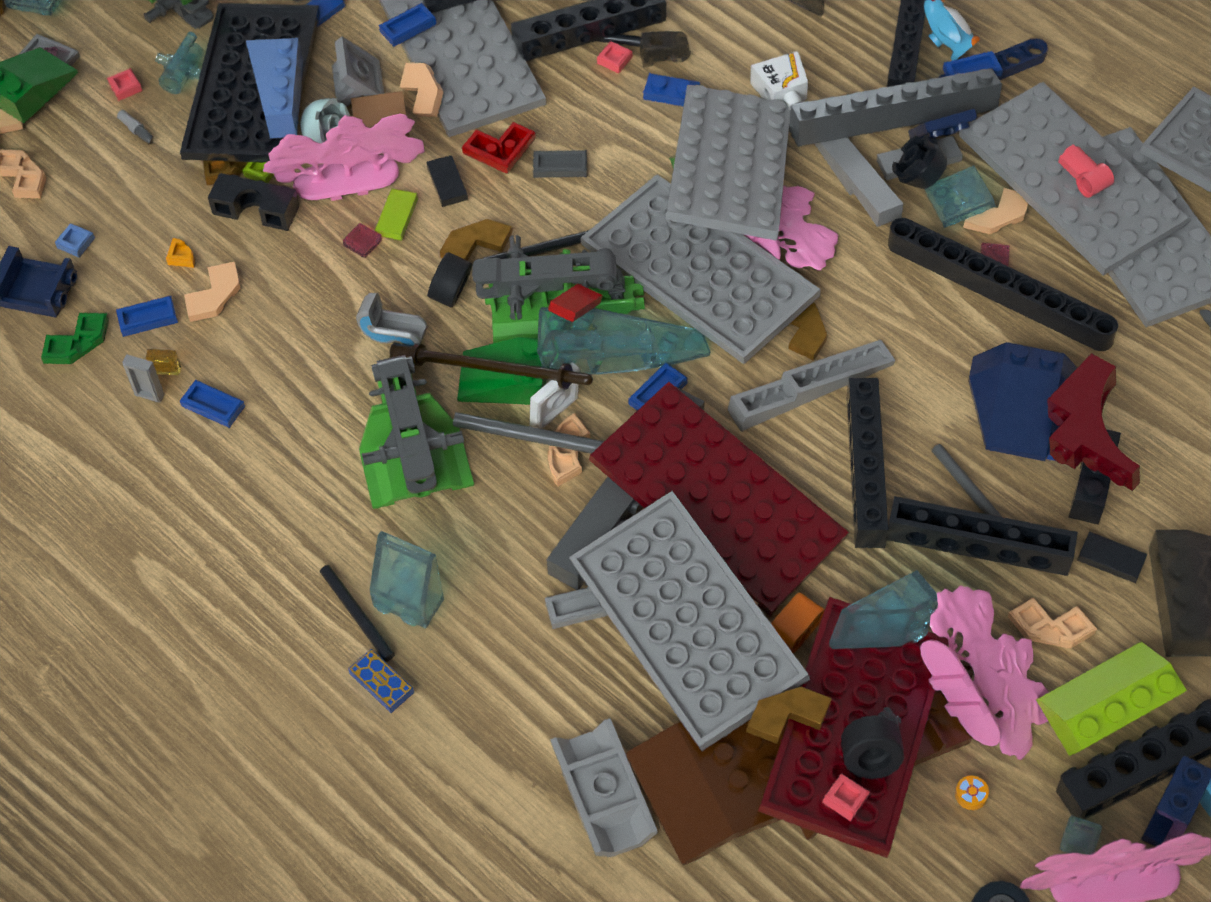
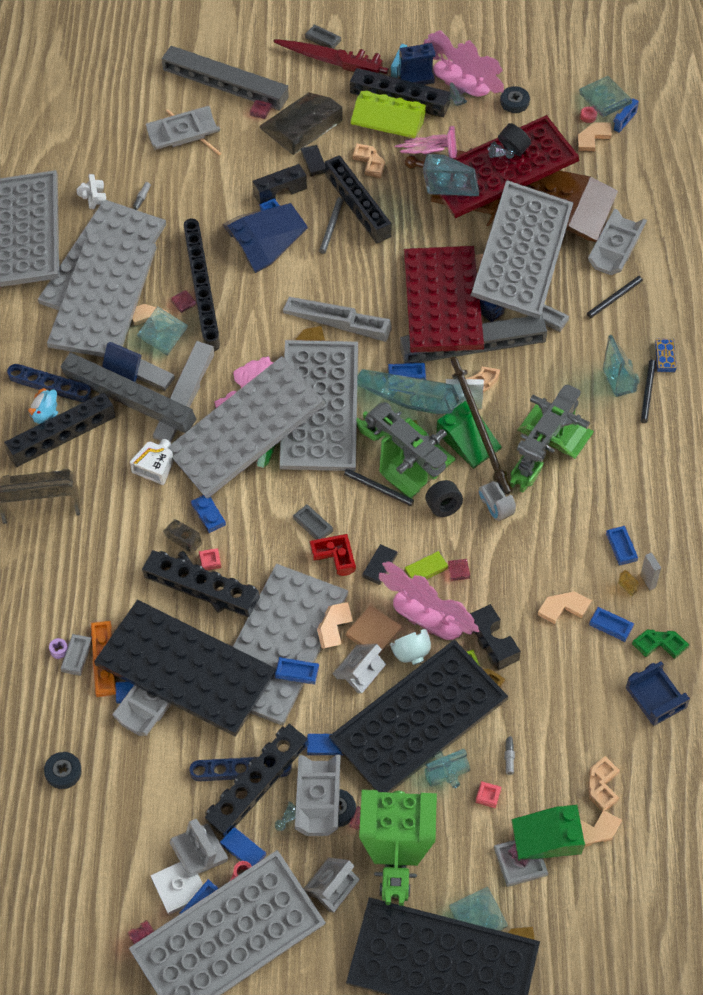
camera: 135 degrees left, 0 degrees up
medium blue tile [55,223,95,258] -> none
light orange tile [166,238,195,268] -> none
medium blue wedge [246,38,303,138] -> none
pearl gold tile [440,219,513,261] -> none
dark grey piece [453,412,604,454] -> none
red tile [548,284,602,322] -> none
pearl gold tile [746,687,832,744] -> none
orange beam [771,592,825,653] -> none
coral tile [822,773,870,821] -> none
black brick [846,378,888,548] -> none
black cone [892,134,947,189] -> none
blue tile [943,51,1003,77] -> none
light orange tile [955,775,989,810] -> none
dark red arch [1047,353,1140,491] -> none
coral piece [1058,144,1114,198] -> none
none -> black bar [587,276,643,318]

